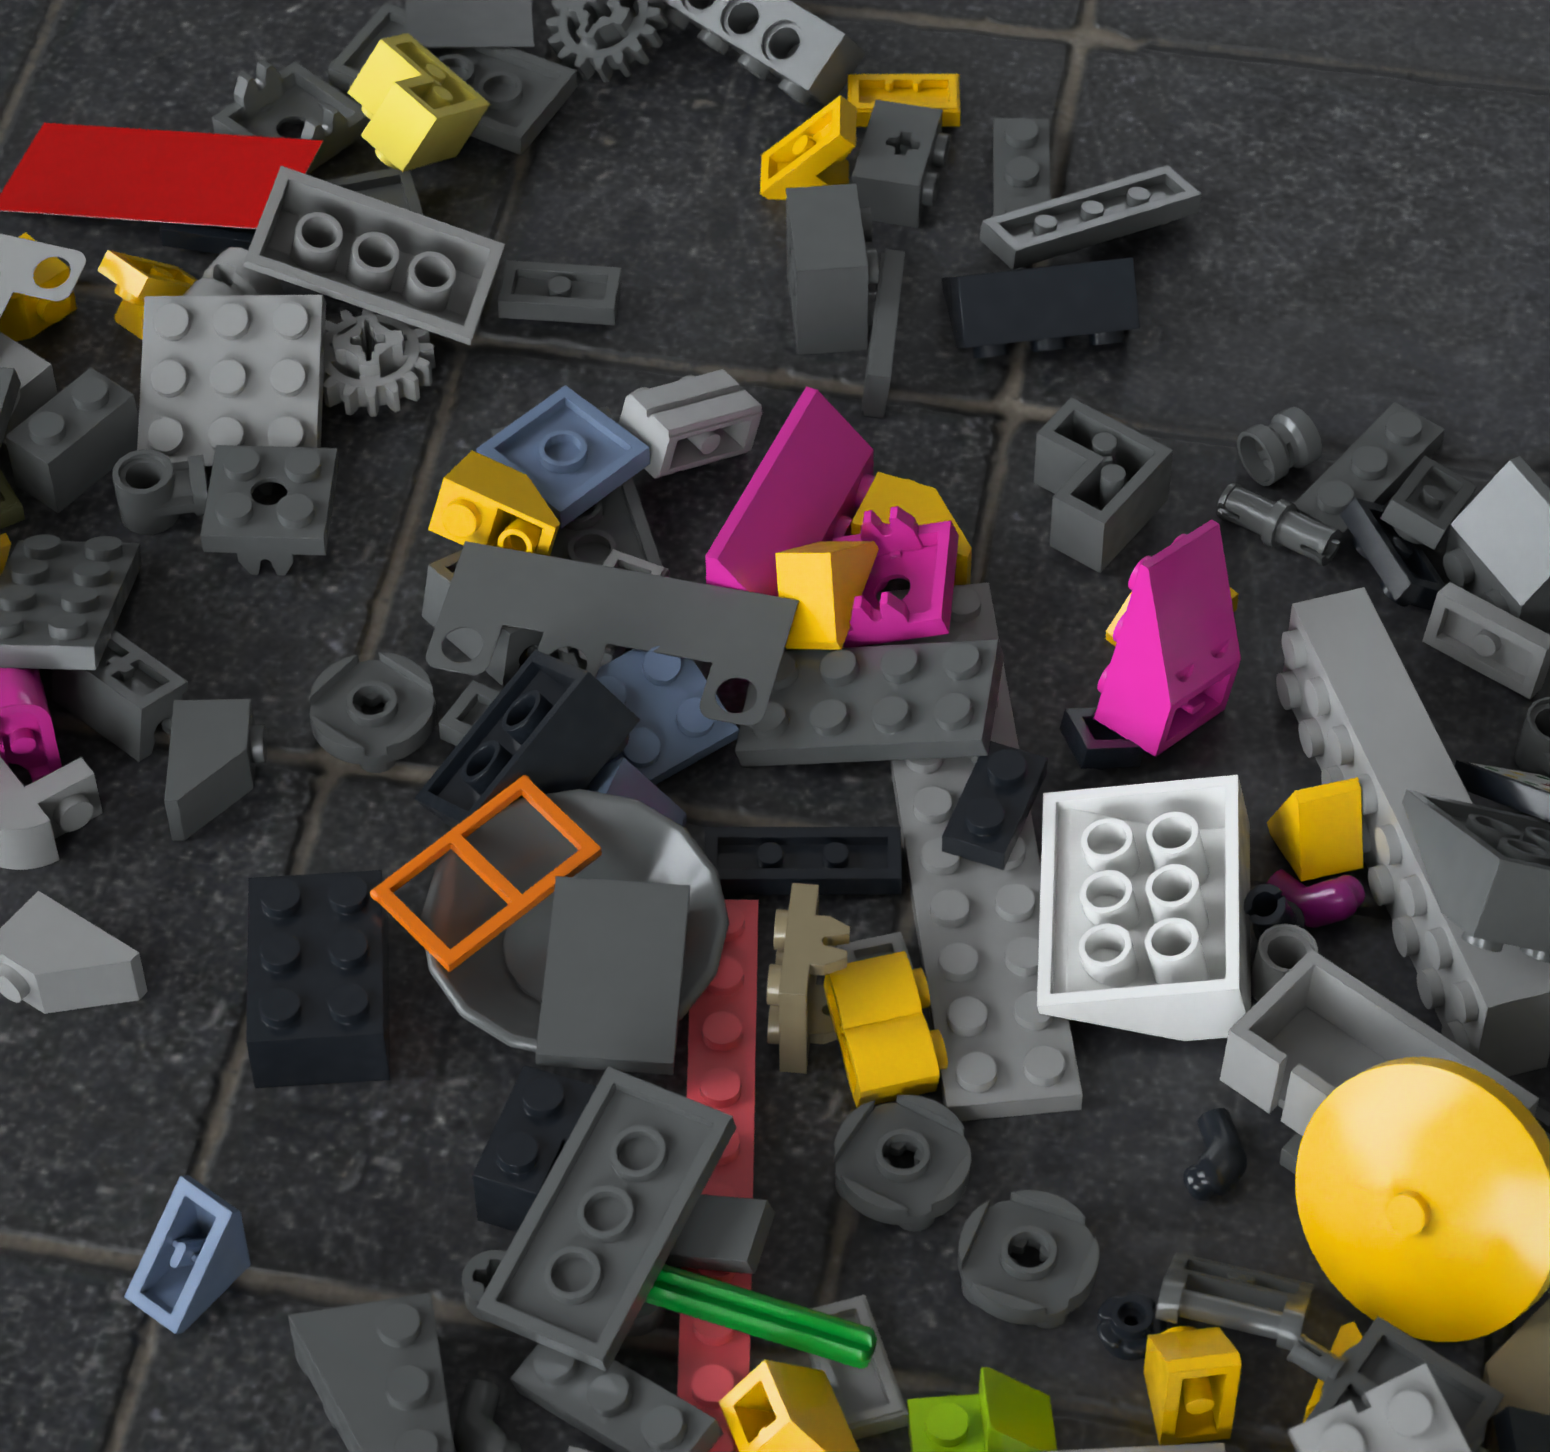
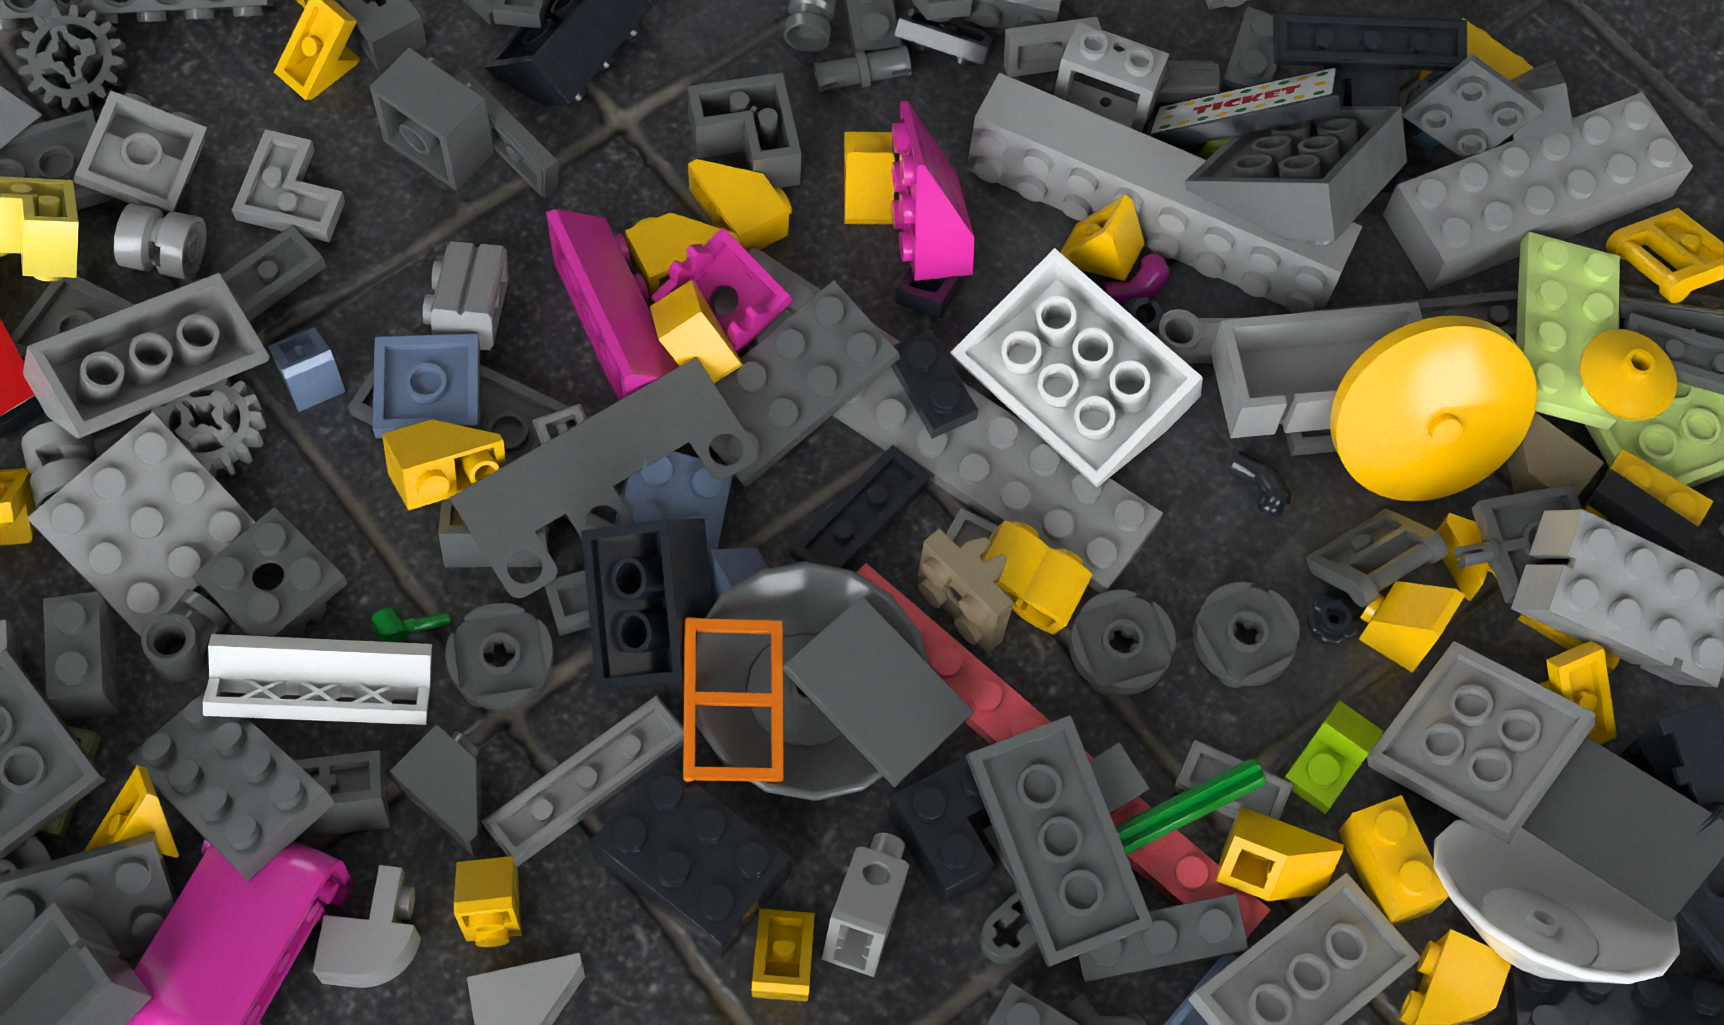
camera: 55 degrees left, 15 degrees up
none -> light grey plate [74,90,207,217]
none -> light grey wheel [114,203,207,281]
none -> white fence [203,634,432,725]
none -> light grey plate [232,129,345,242]
none -> sand blue slope [267,327,346,412]
none -> green hand [372,607,450,643]
none -> yellow slope [454,856,522,947]
none -> light grey tile [481,695,684,867]
none -> yellow slope [688,159,792,252]
none -> yellow slope [751,909,815,1001]
none -> light grey torso [822,833,910,977]
none -> light grey window [1054,22,1169,134]

